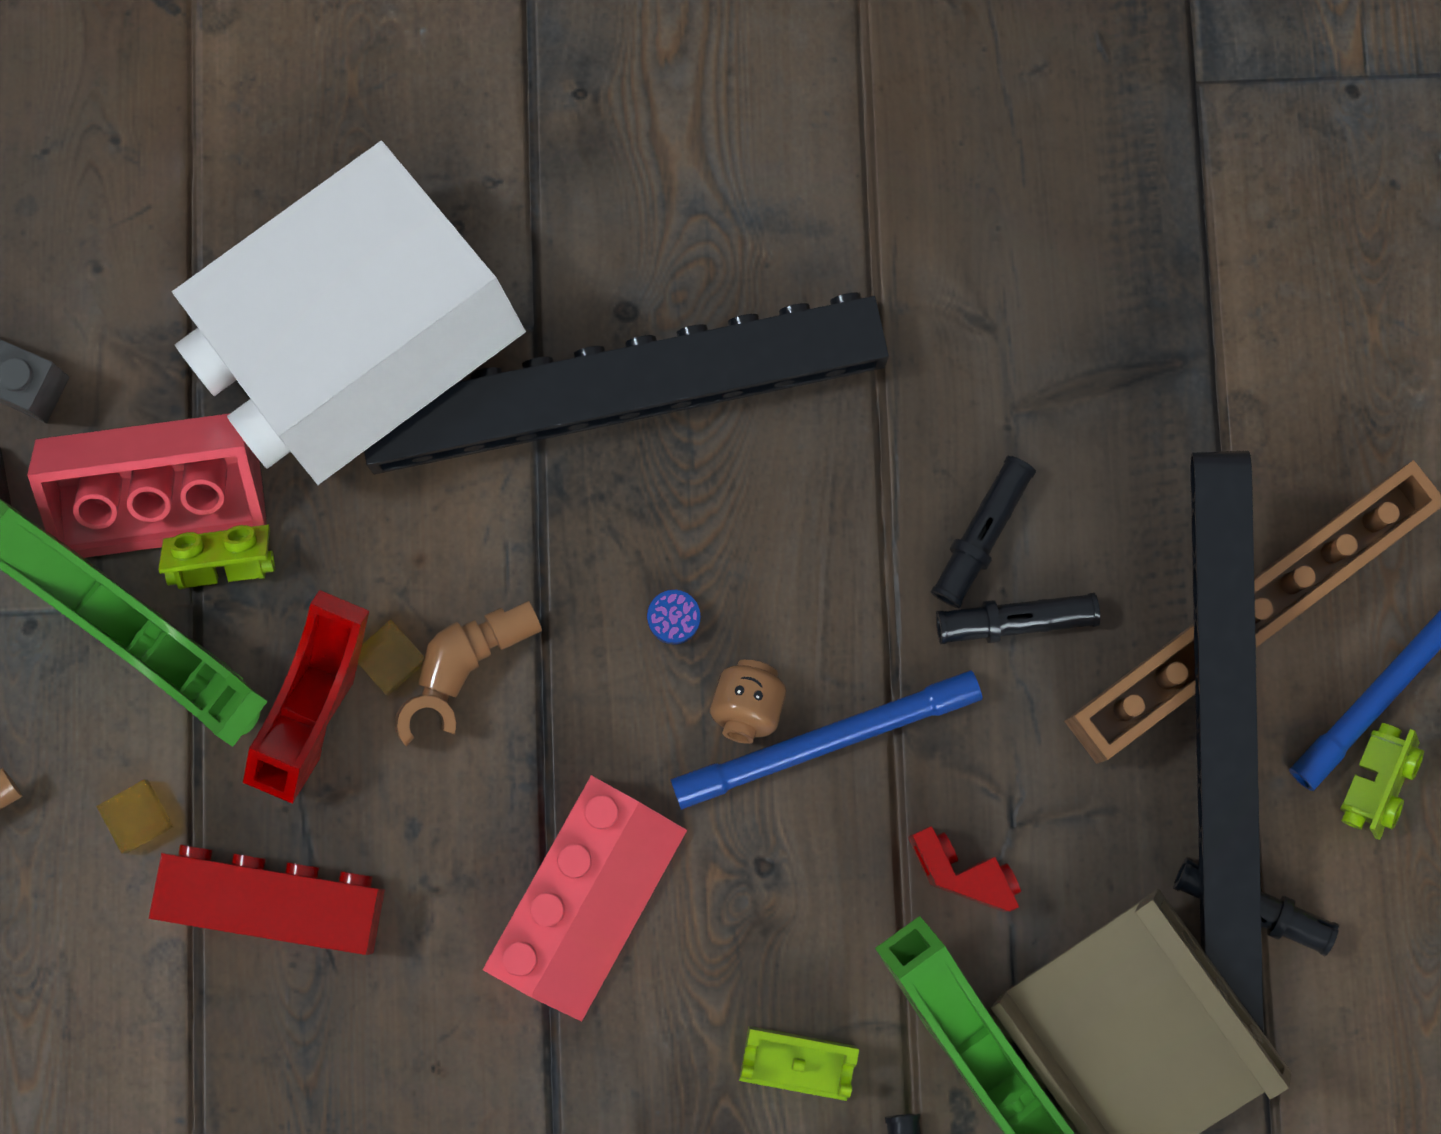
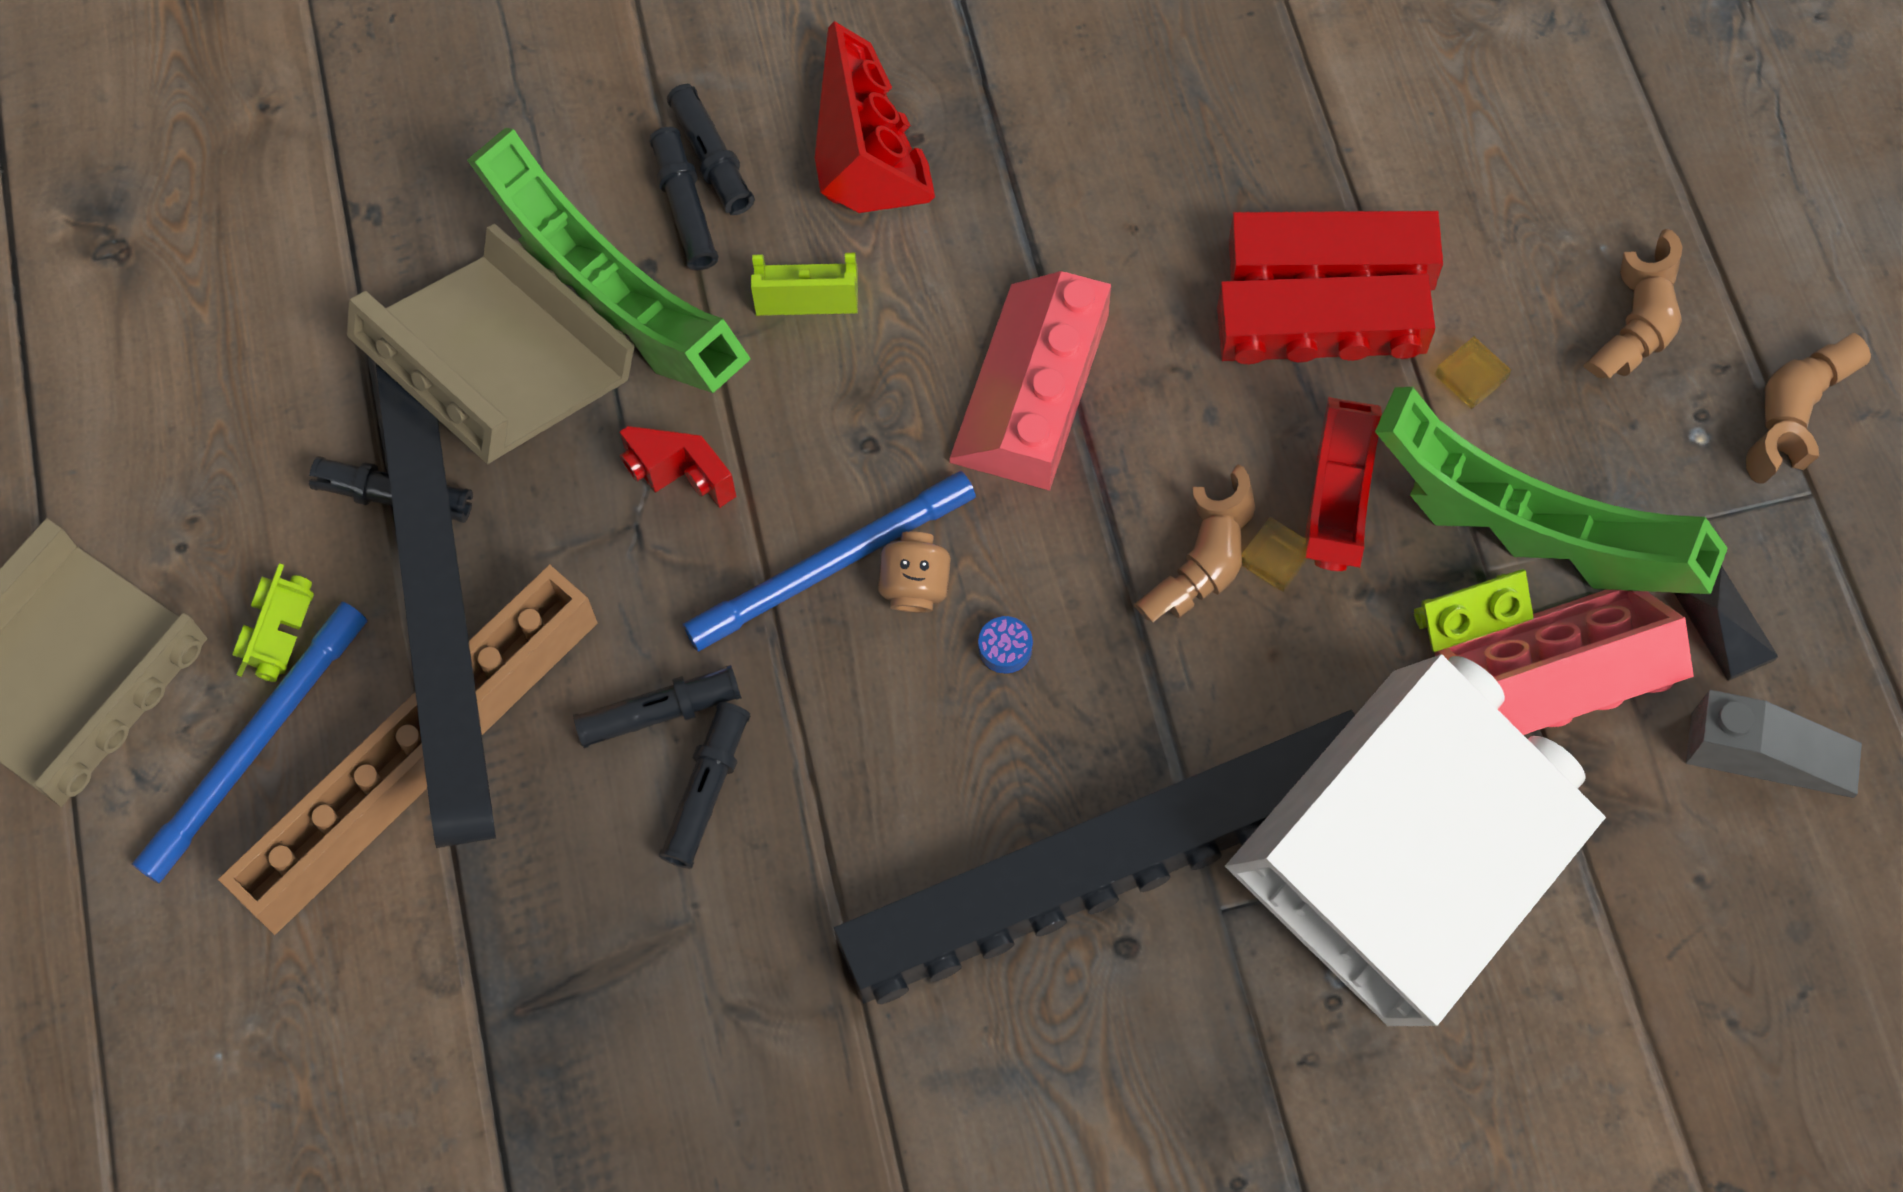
camera: 175 degrees right, 15 degrees down
none -> red brick [1229,211,1443,290]

